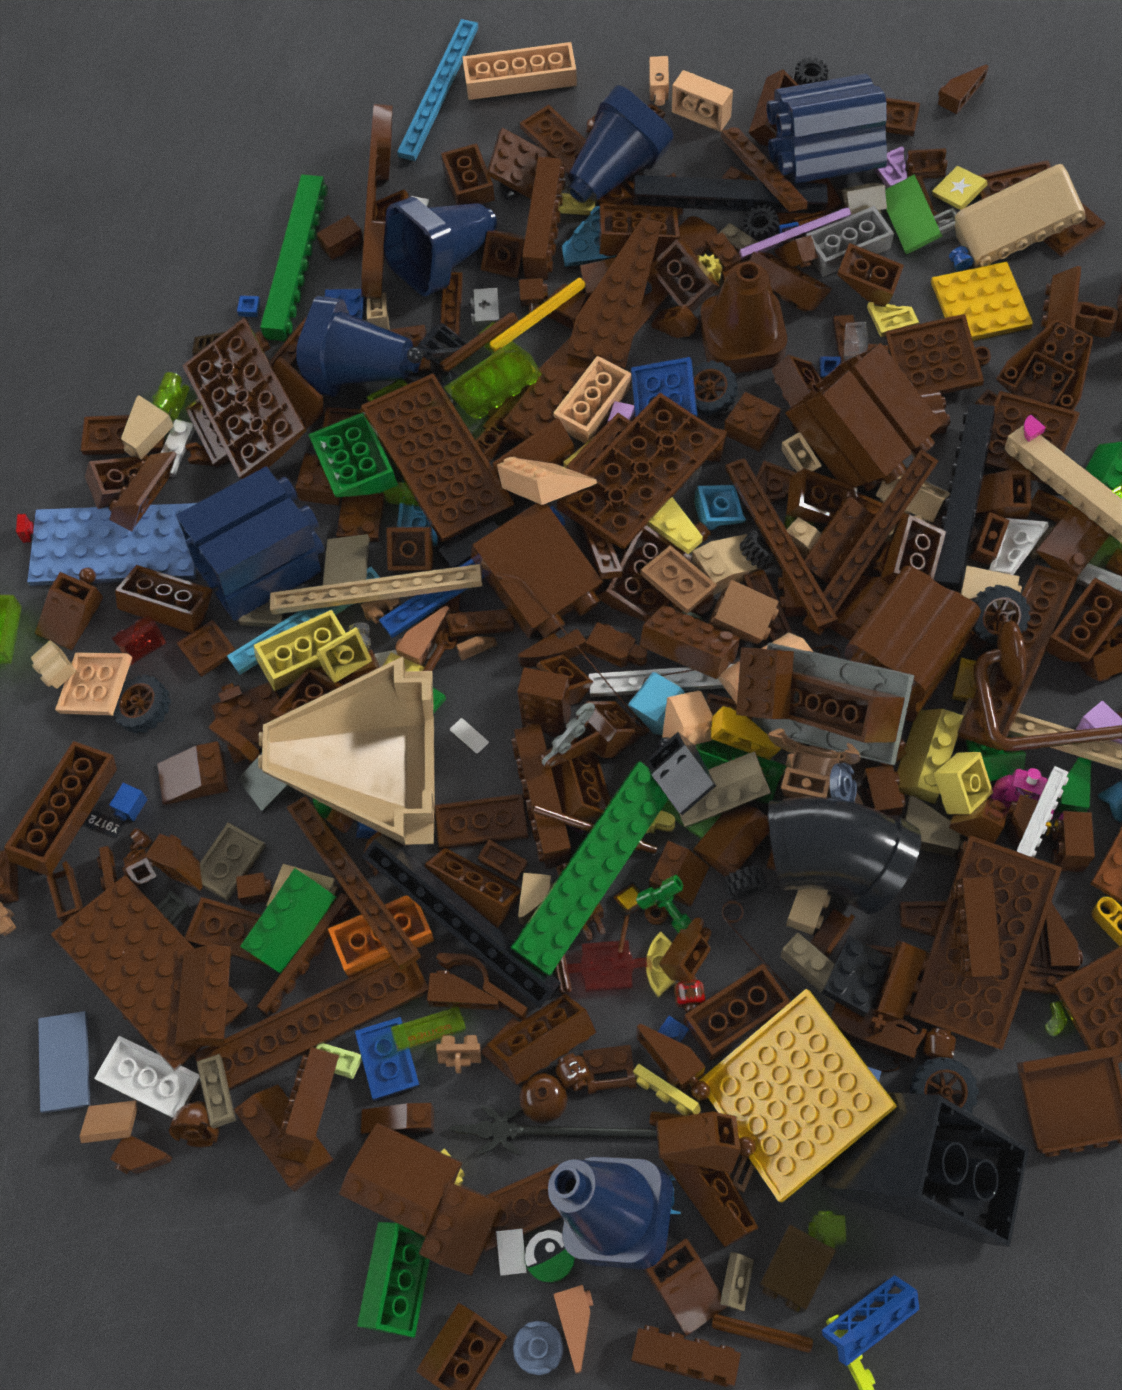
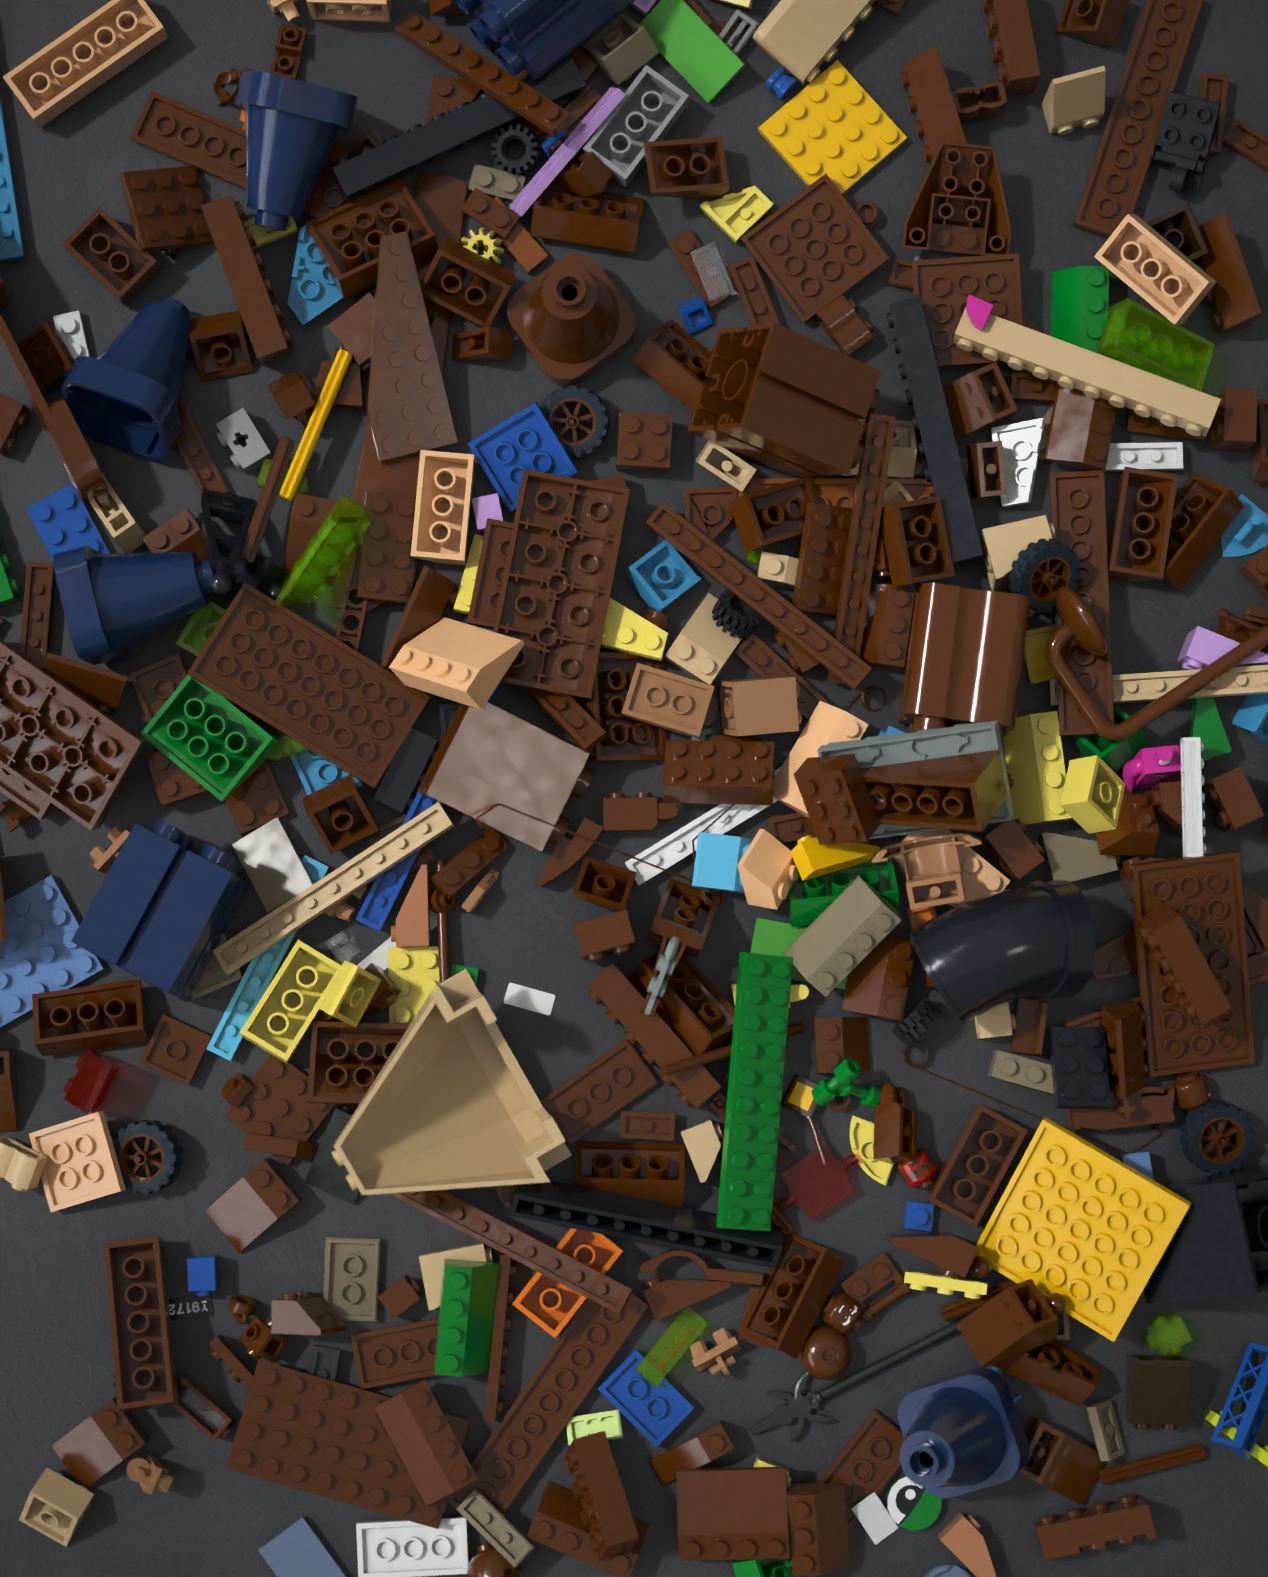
camera: 35 degrees left, 20 degrees up
slope [645,732,716,816] -> none
sand blue tile [830,762,857,802] -> none

